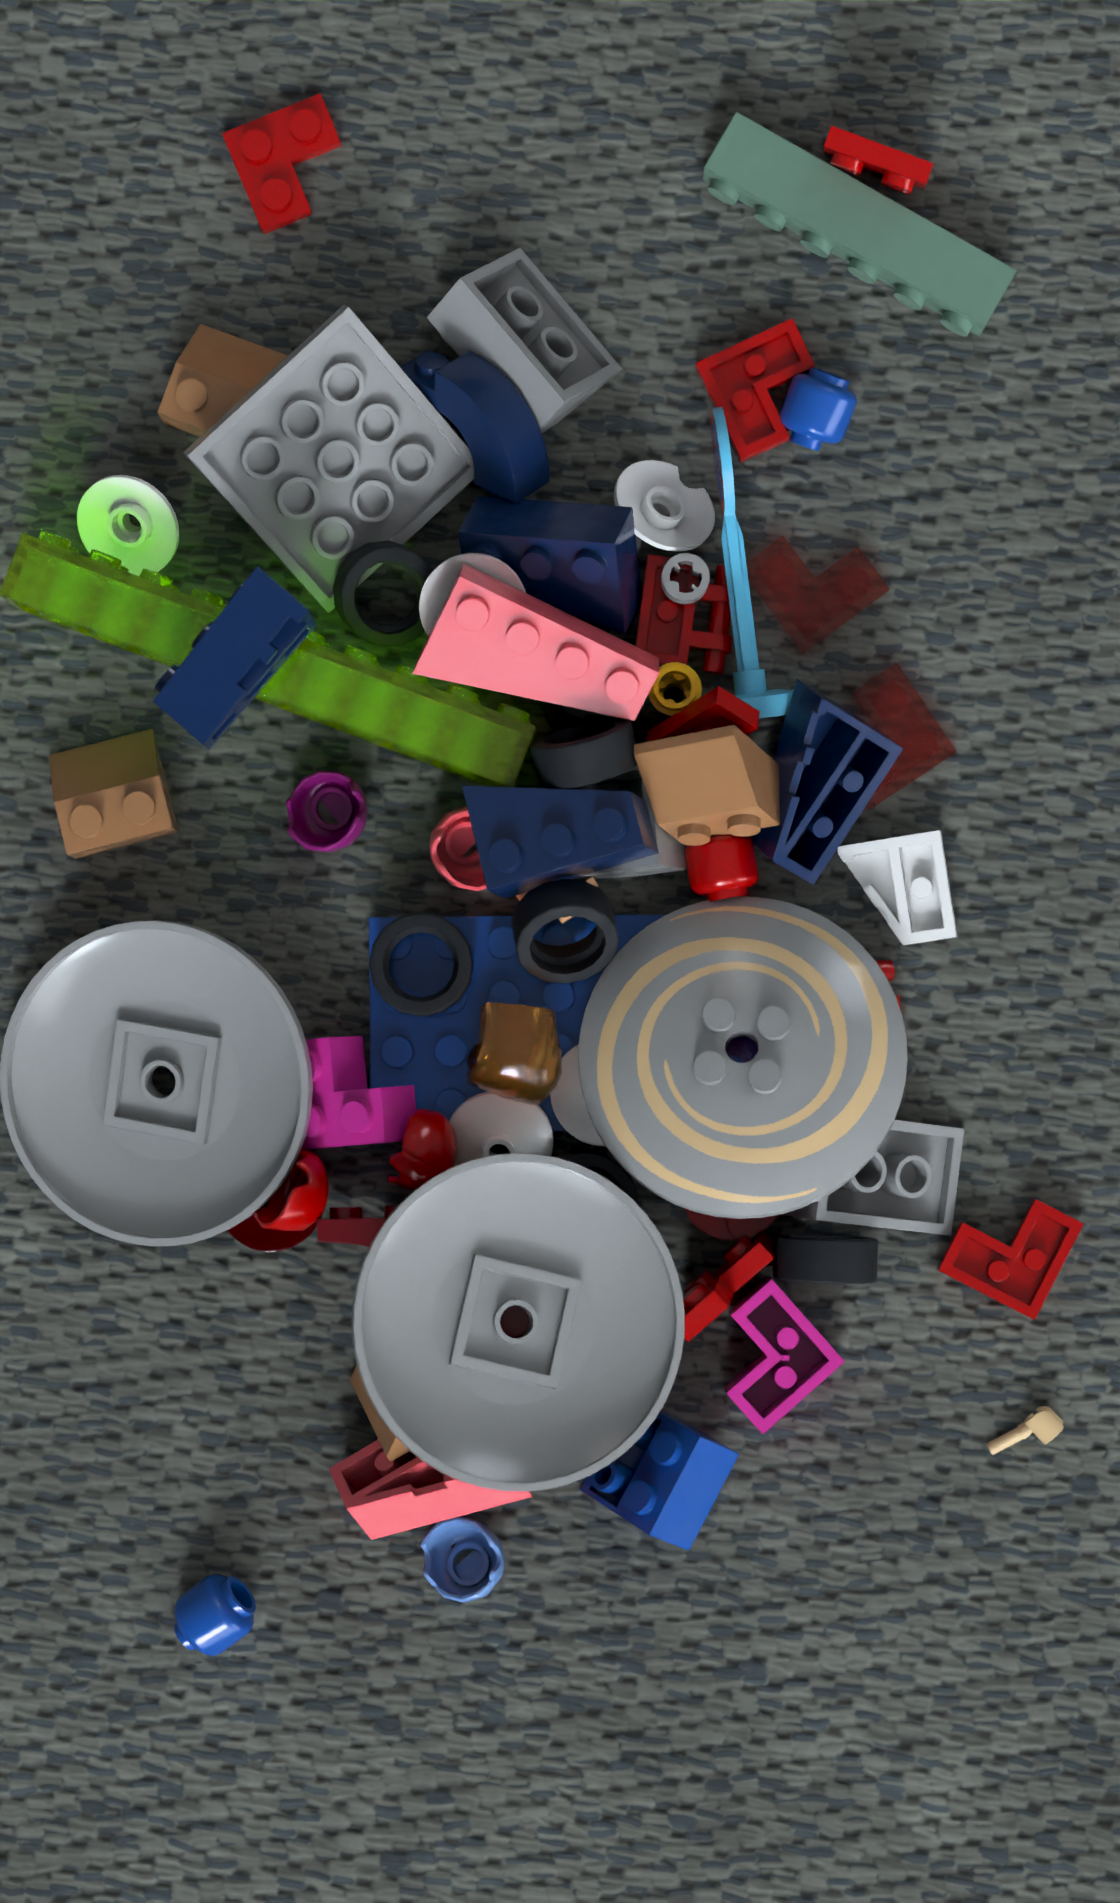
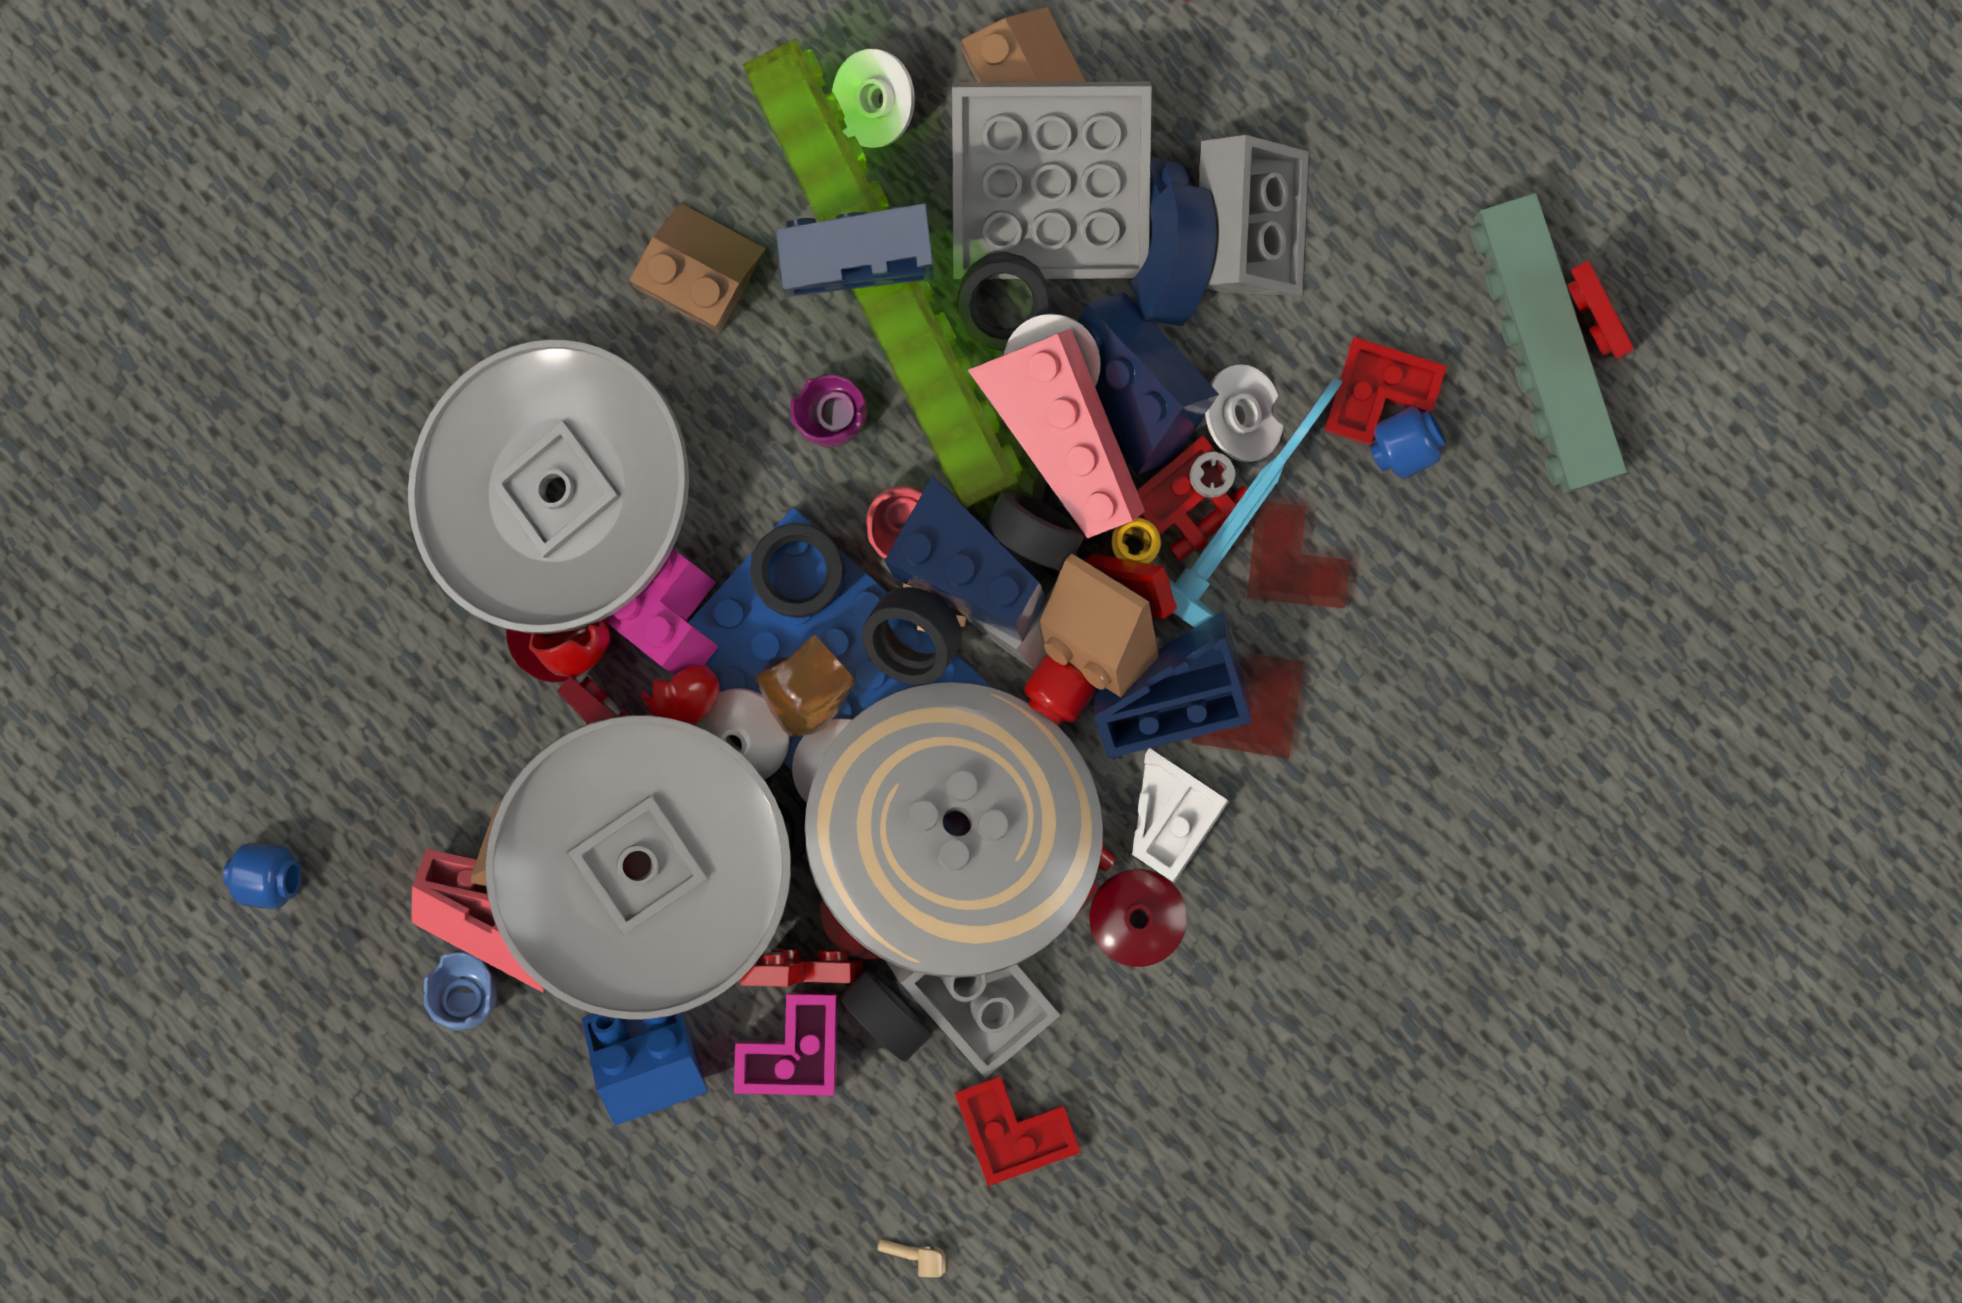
camera: 40 degrees right, 0 degrees up
none -> dark red dish [1089,869,1187,967]

